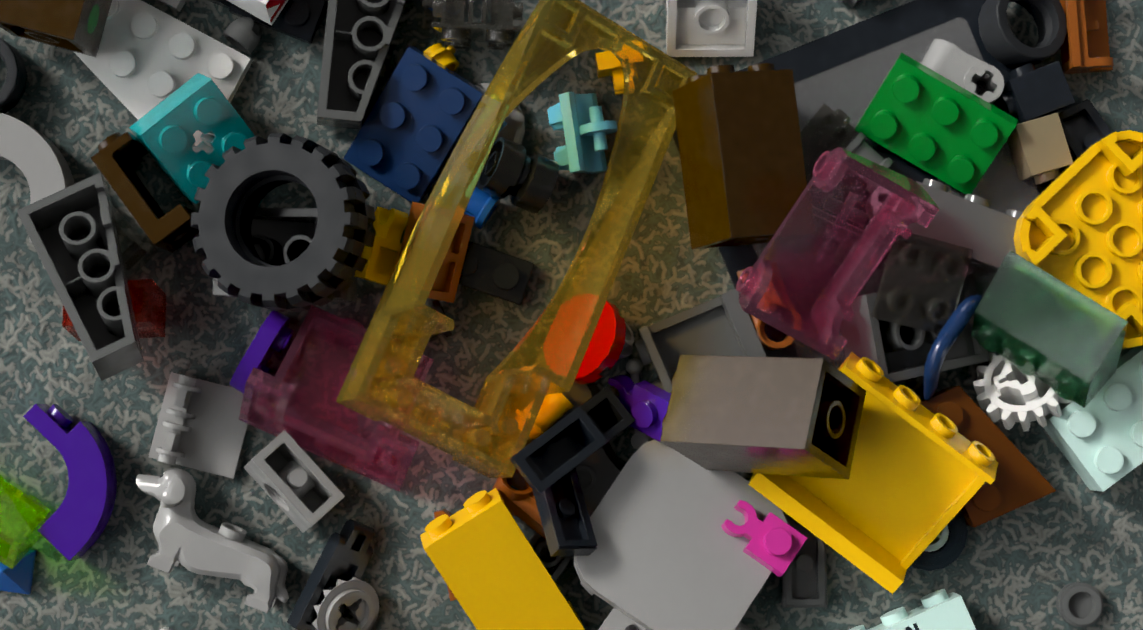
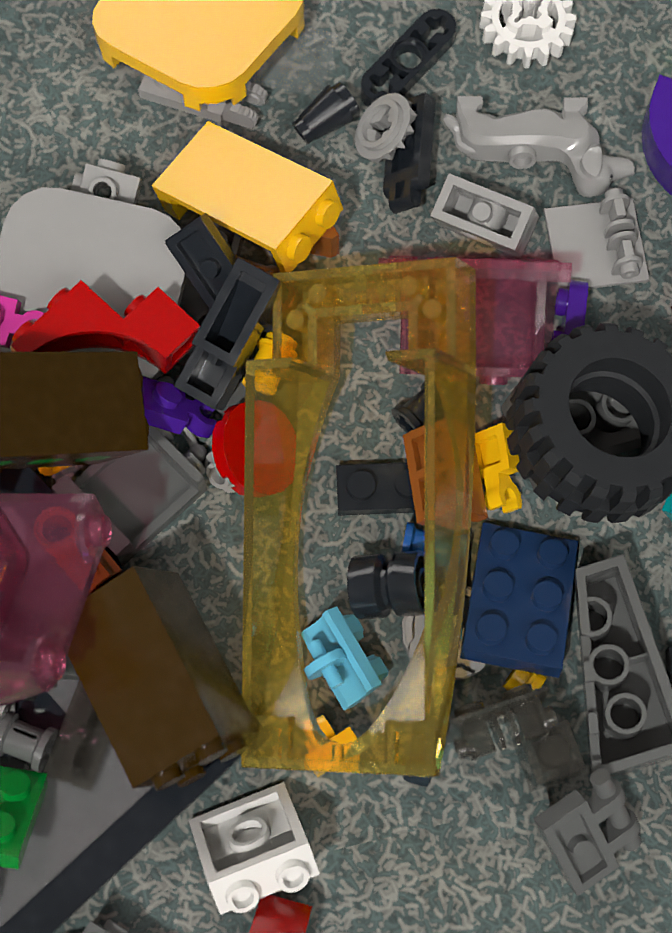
camera: 155 degrees right, 15 degrees down
none -> red arch [10,280,200,374]

